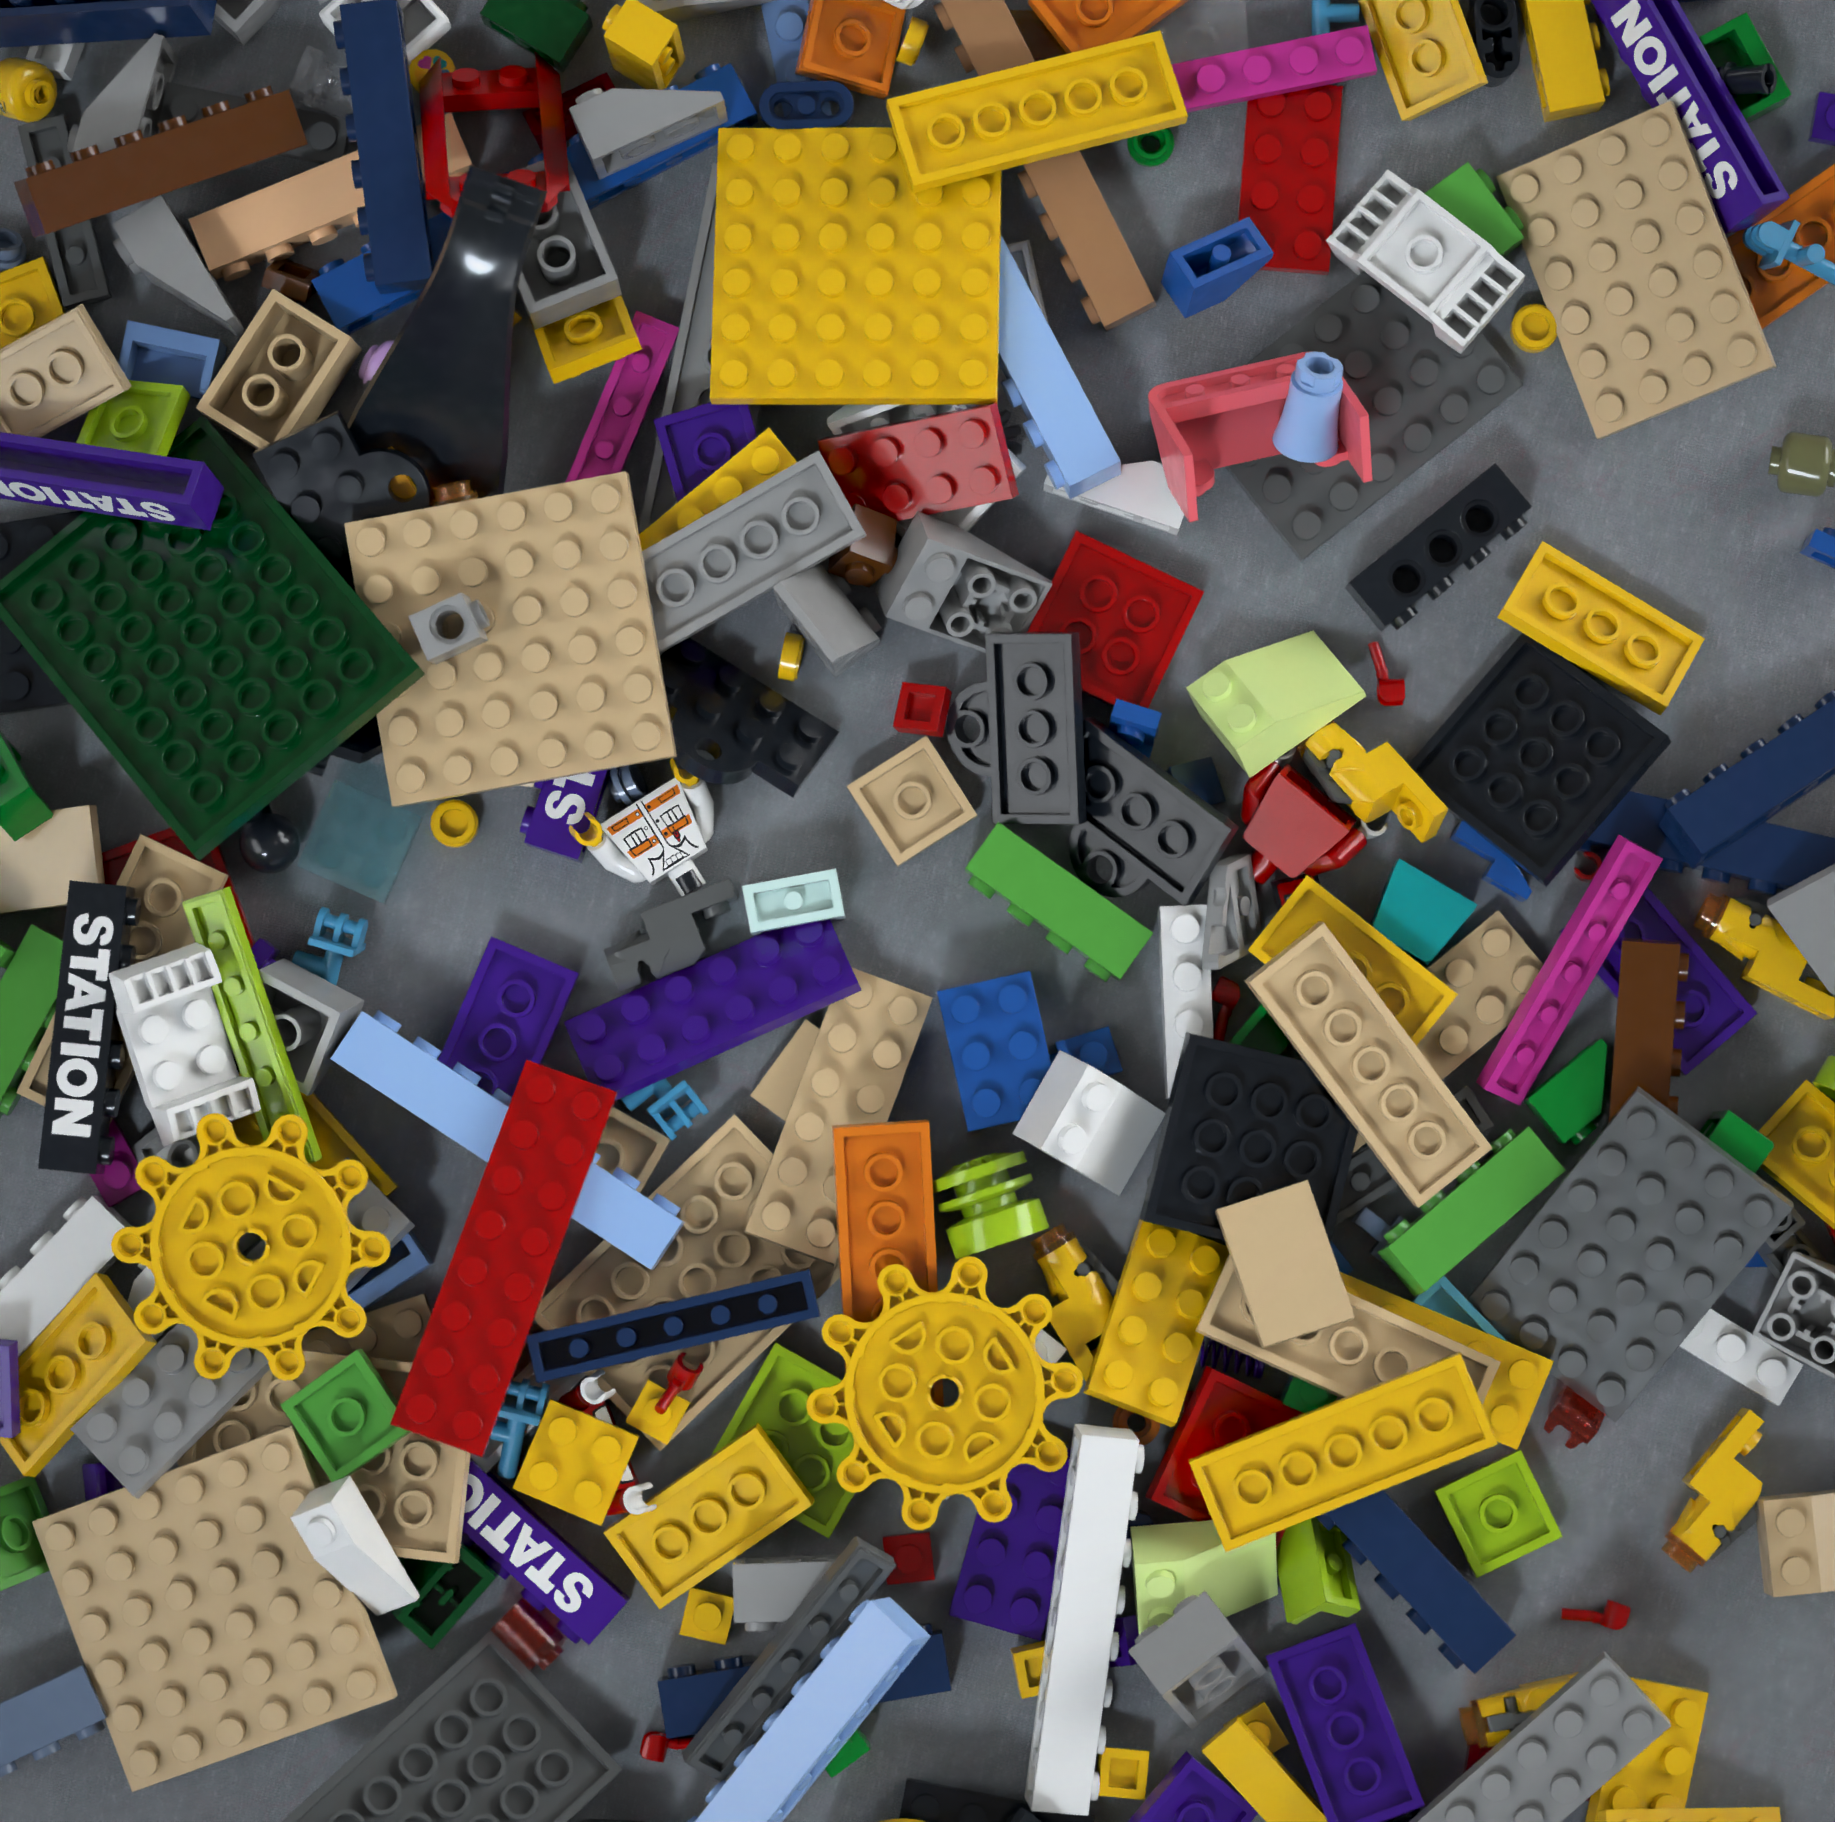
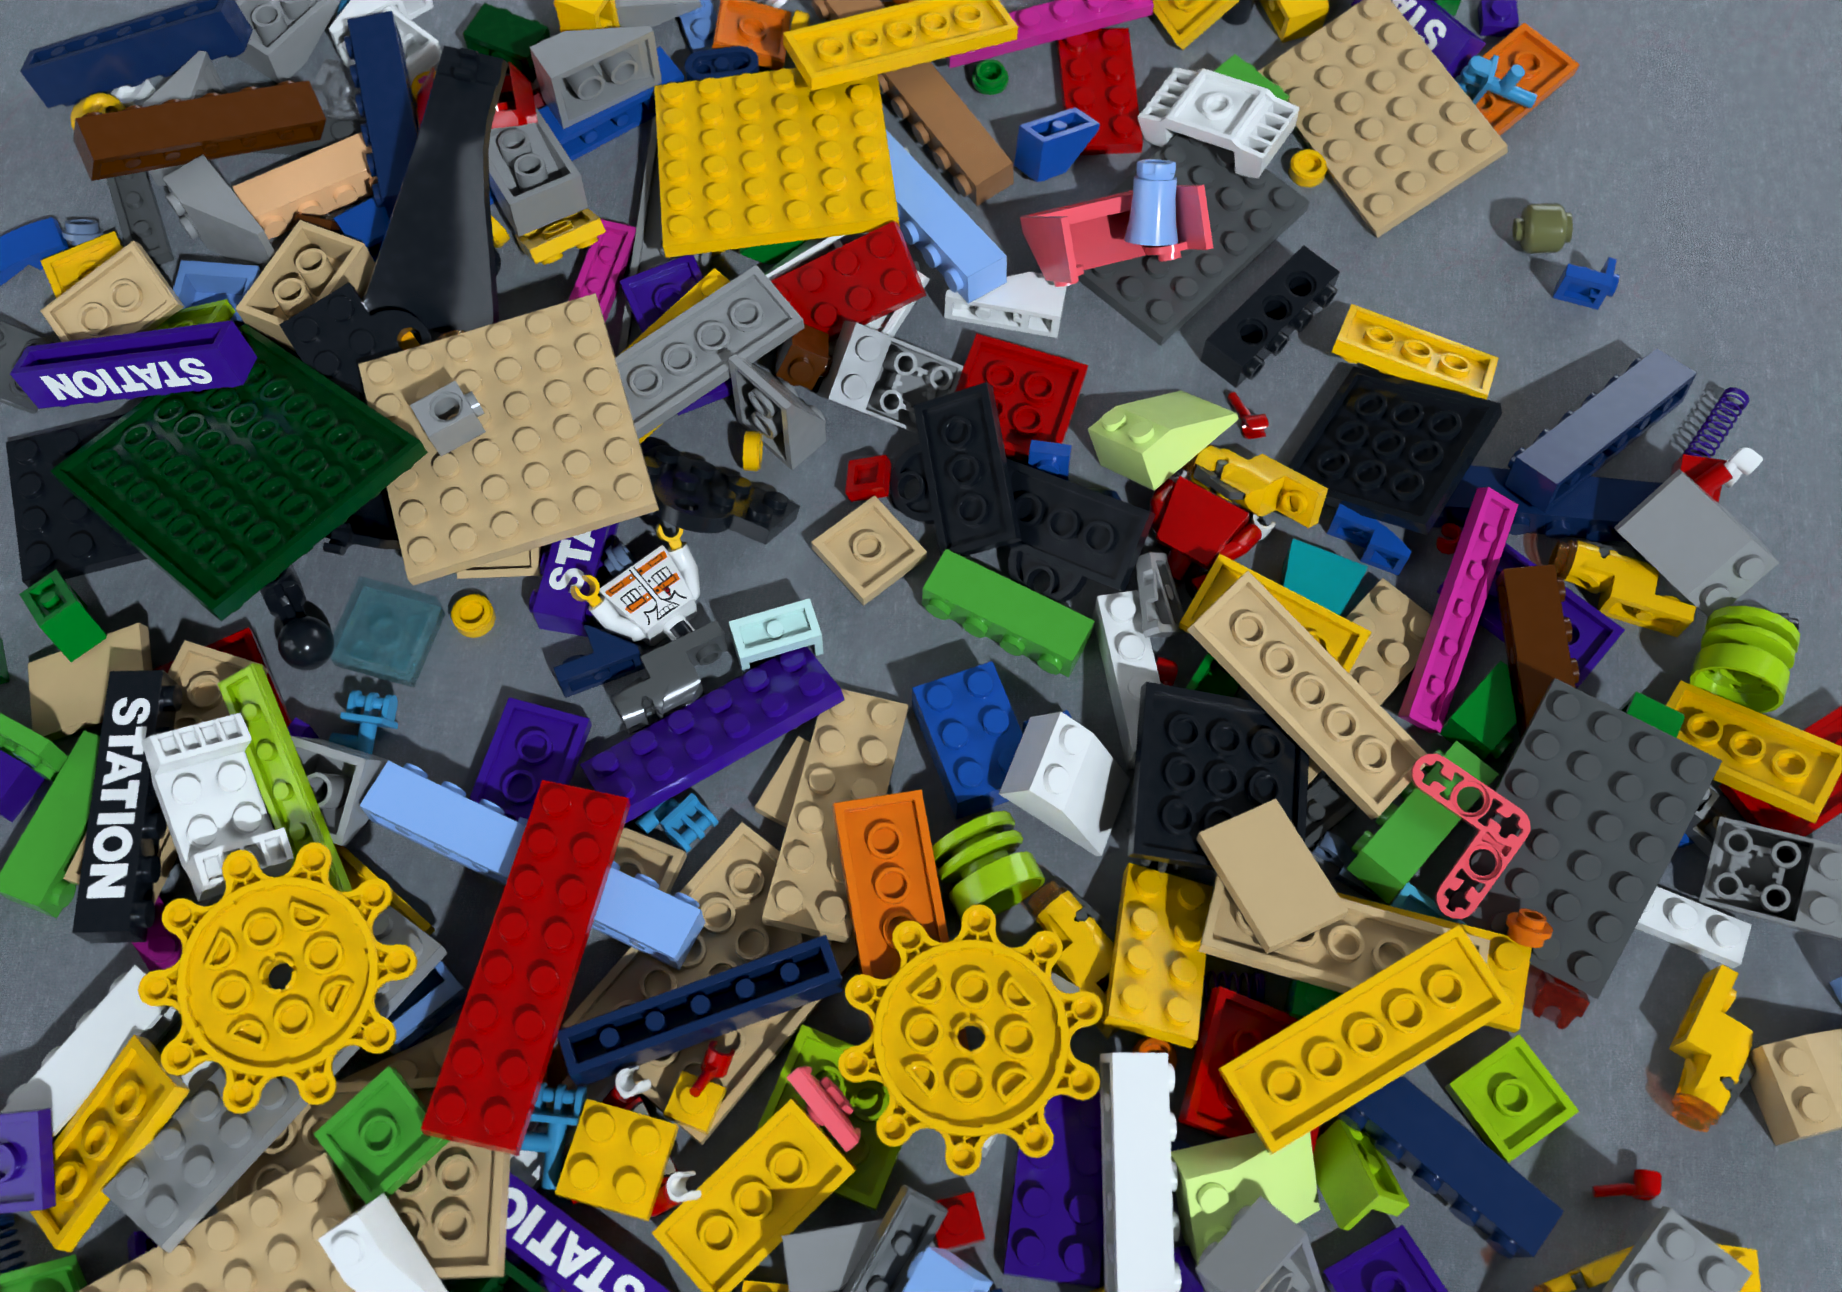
camera: 15 degrees left, 20 degrees down
none -> dark blue slope [553,625,644,698]
none -> coral plate [786,1066,861,1153]
none -> coral beam [1411,754,1530,919]
none -> orange plate [1506,909,1553,948]

